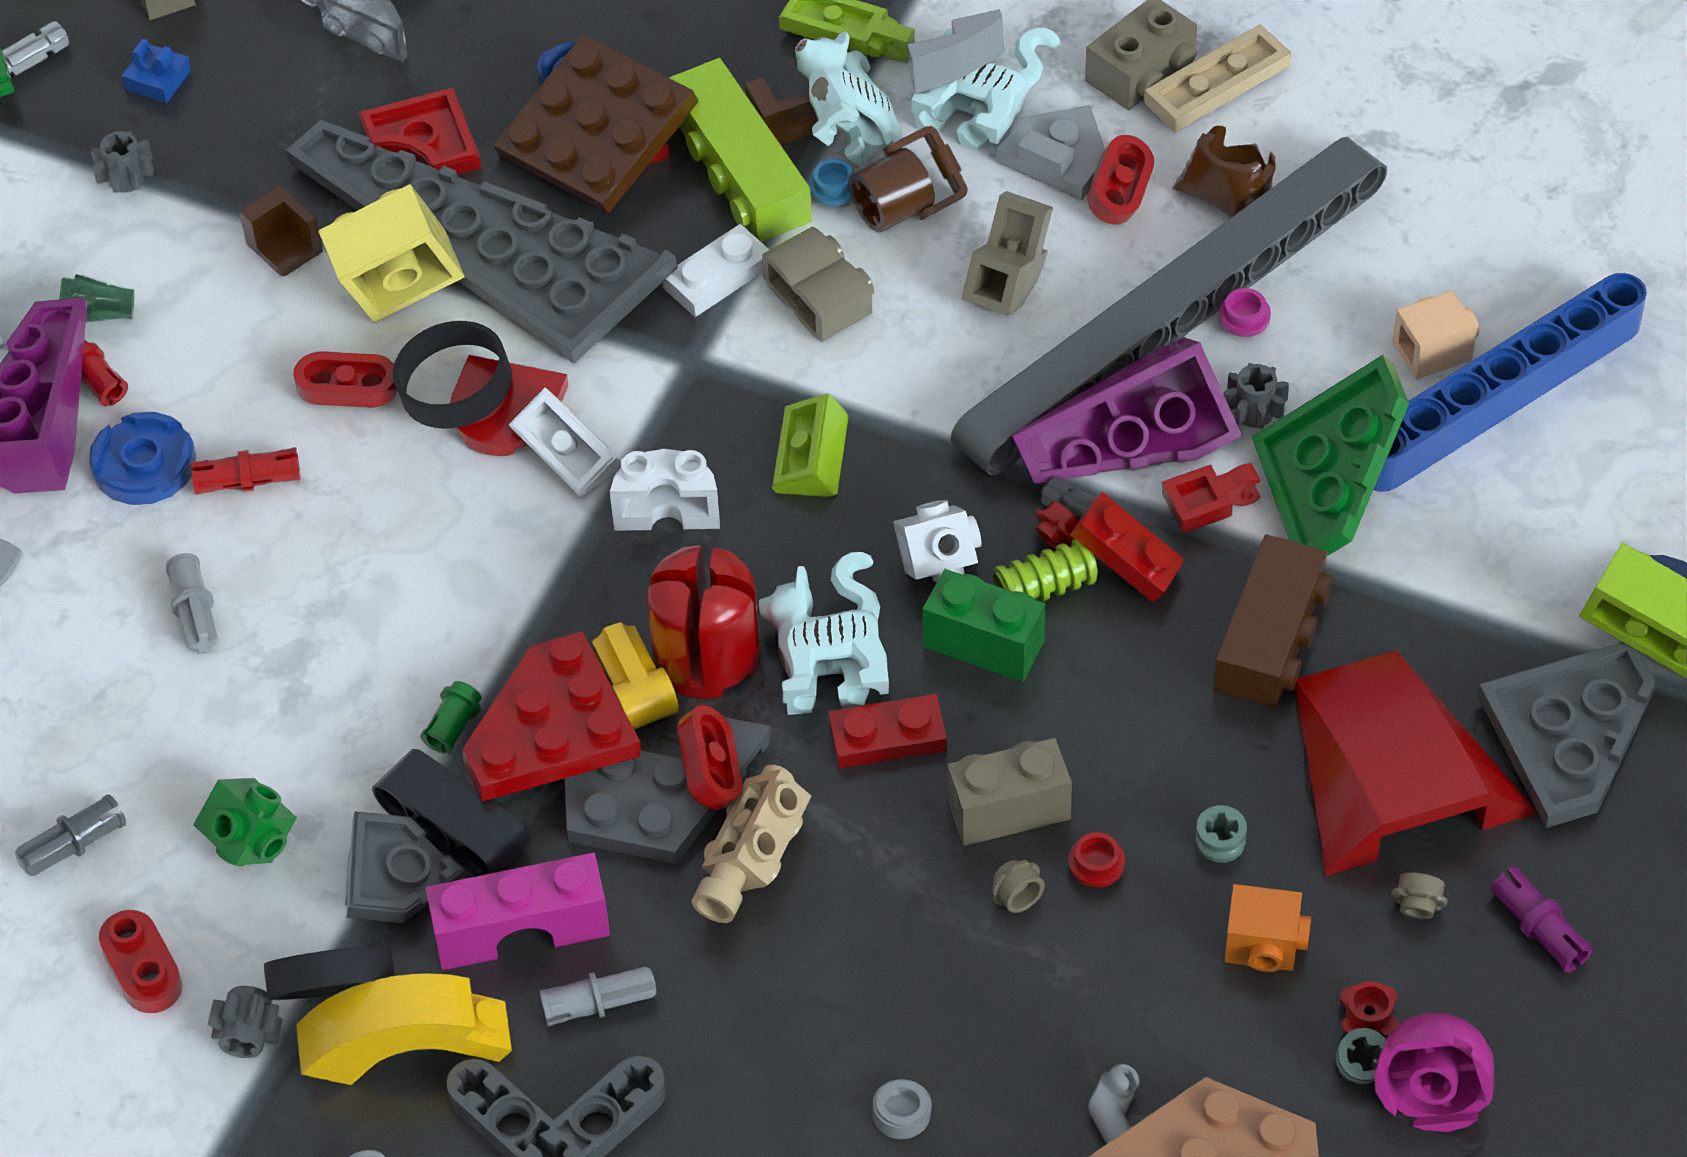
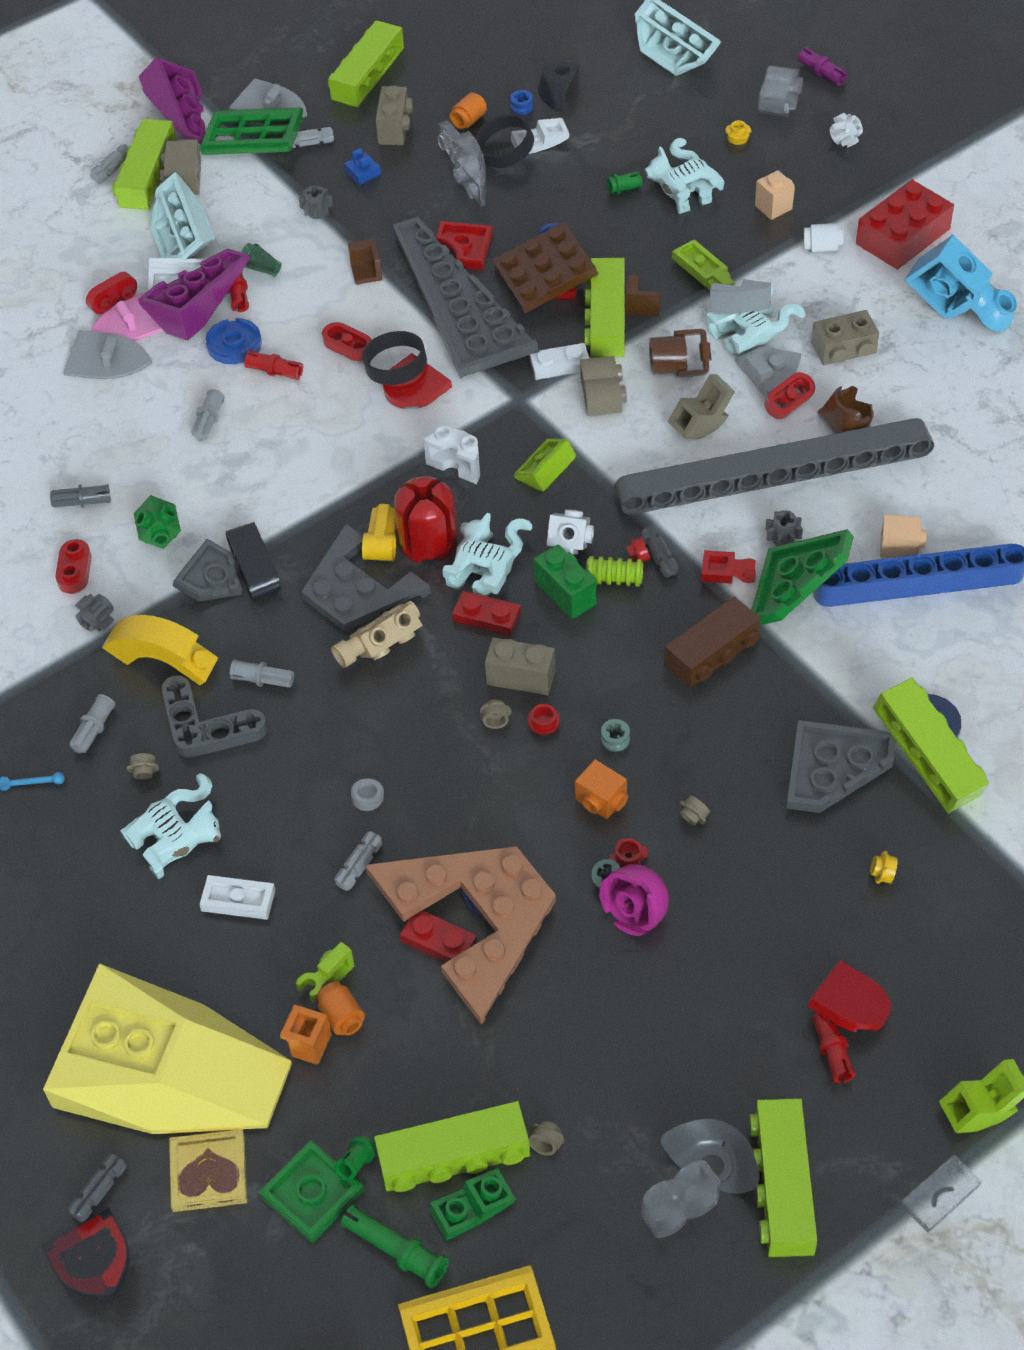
camera: 30 degrees right, 0 degrees up
black tyre [263,946,395,1000] -> none
light yellow brick [318,184,465,323] -> none
green pin [420,681,482,754] -> none
dark pink arch [426,852,610,971] -> none
red plate [463,631,641,802] -> none
white slope [509,388,621,497] -> none
red plate [677,705,743,810] -> none
light aqua animal [795,31,907,168] -> none
dark azure plate [808,159,854,206] -> none
magenta wedge [1010,337,1243,483] -> none
red plate [1070,492,1185,603] -> none
light grey arm [1088,1064,1139,1144] -> none
tan plate [1144,24,1292,132] -> none
dark pink plate [1219,288,1271,337] -> none
red wedge [1295,650,1535,877] -> none
magenta pin [1490,866,1593,973] -> none

